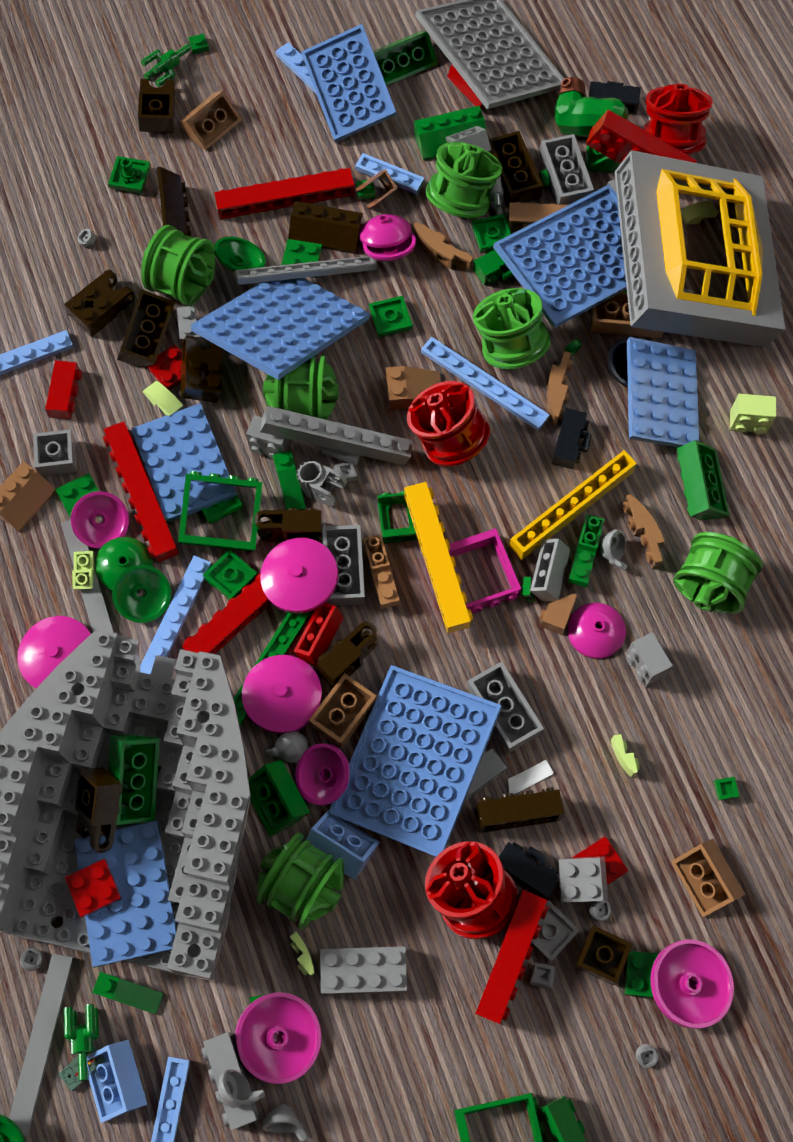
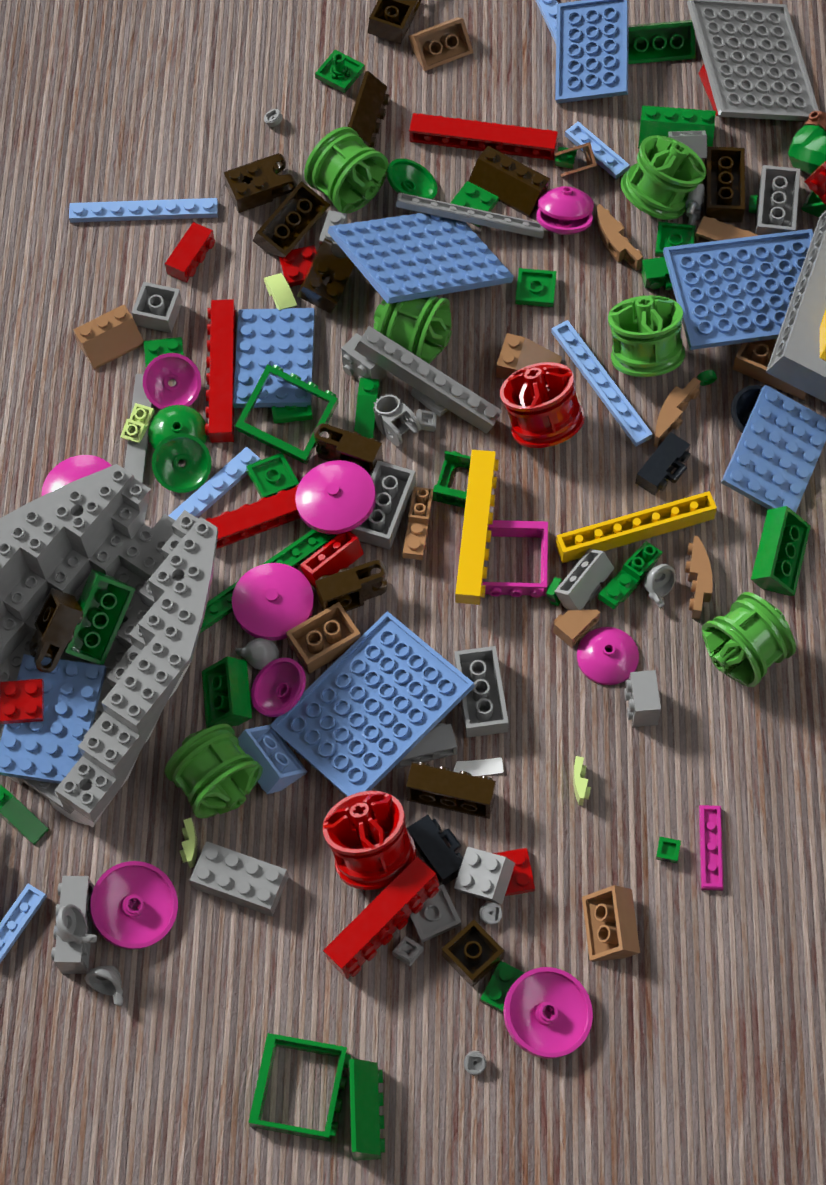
camera: 25 degrees right, 5 degrees down
none -> dark pink tile [699,805,723,891]

